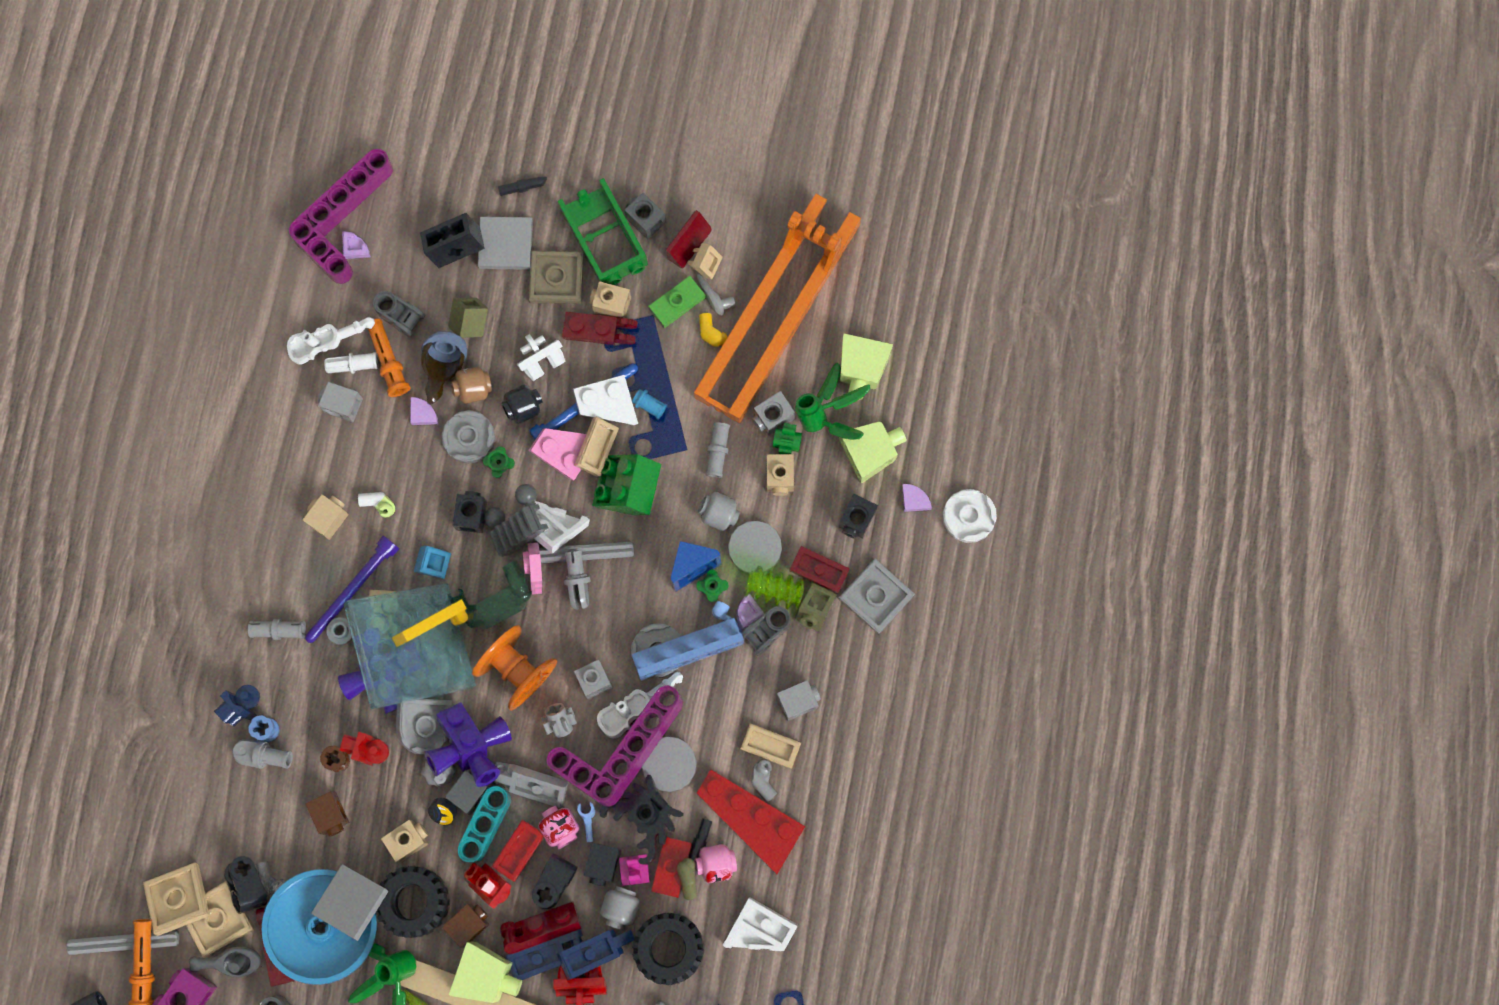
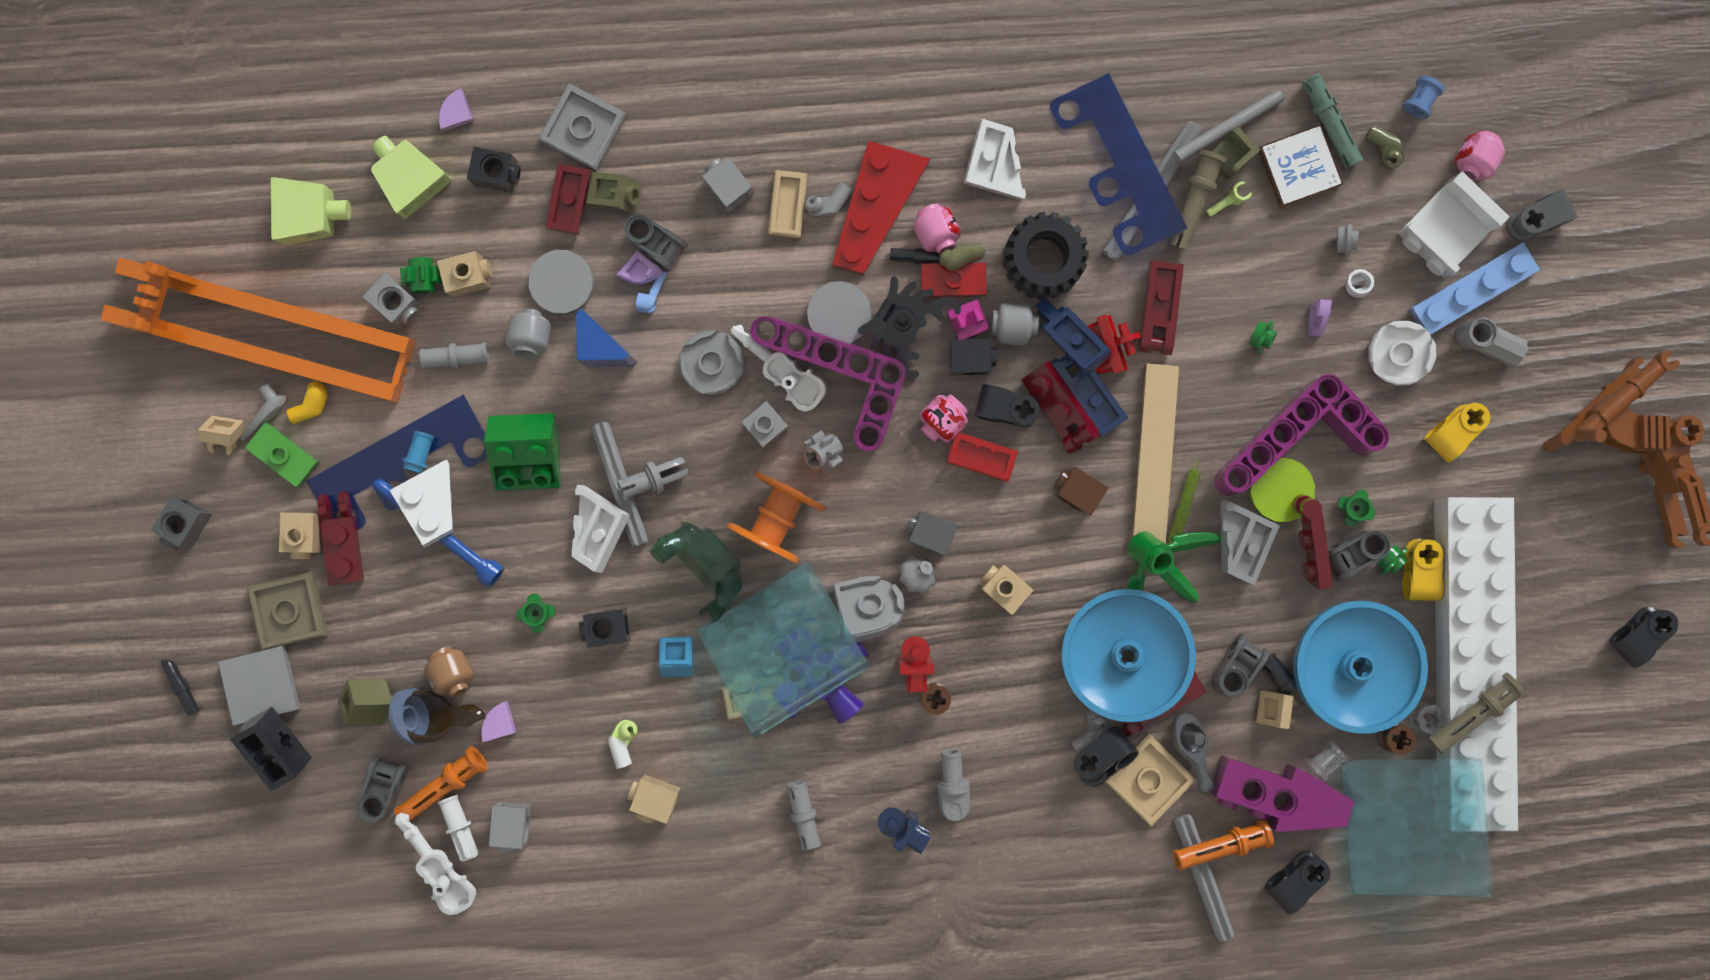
camera: 115 degrees left, 10 degrees up
tan tile [143,862,210,936] -> none
medium blue bush [248,715,280,742] -> none
magenta beam [289,149,393,284] -> none
dark purple piece [305,535,400,643] -> none
reddish brown brick [305,791,350,837] -> none
light grey tile [311,864,388,941] -> none
light grey plate [327,617,354,645] -> none
lavender tile [342,231,371,259] -> none
black tyre [377,866,450,938] -> none
yellow hinge [391,599,468,647] -> none
dark purple brick [425,702,512,787] -> none
black tile [428,798,457,825] -> none
light grey tile [442,410,496,464] -> none
yellowish green torso [449,941,522,1003] -> none
teal beam [458,786,511,863] -> none
red hips [464,862,512,909] -> none
dark grey gear [484,484,548,557] -> none
light grey hinge [495,762,568,808] -> none
black head [501,385,543,424] -> none
white hips [516,334,566,381] -> none
bright pink wing [523,543,542,595] -> none
bright pink wing [528,428,586,480] -> none
green door [558,178,648,285] -> none
tan tile [574,417,619,477] -> none
light blue hand [577,802,595,842] -> none
medium blue fence [632,618,744,681] -> none
dark red slope [666,210,712,269] -> none
green plate [696,570,729,602] -> none
clear neon green piece [744,566,804,611] -> none
green plant [795,362,870,440] -> none
white tile [943,489,997,543] -> none

